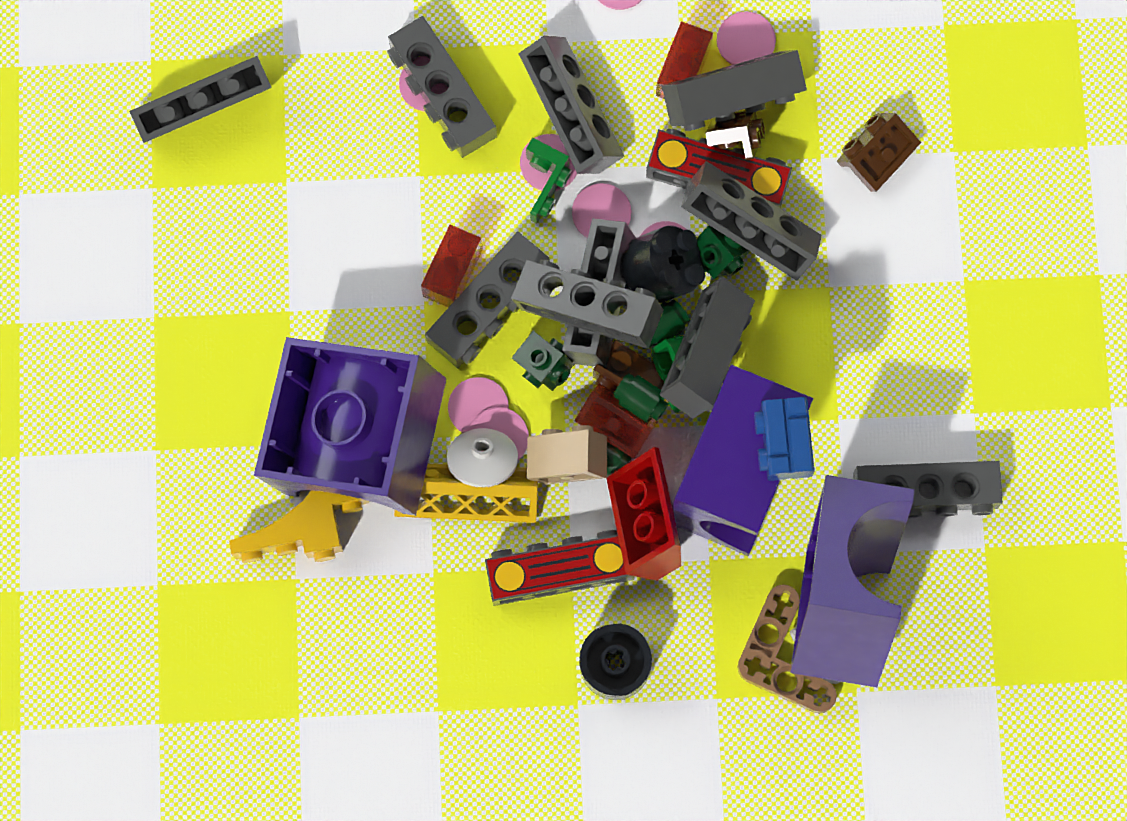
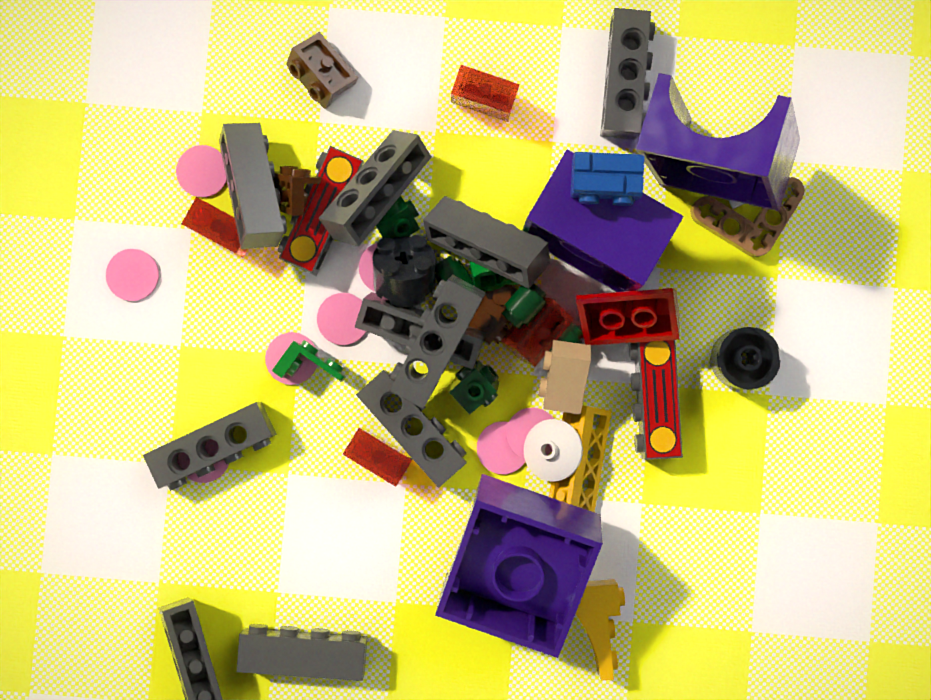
camera: 90 degrees left, 10 degrees up
dark grey brick [518,35,625,174] -> none
none -> dark grey brick [237,624,368,681]
none -> clear red brick [451,65,520,122]

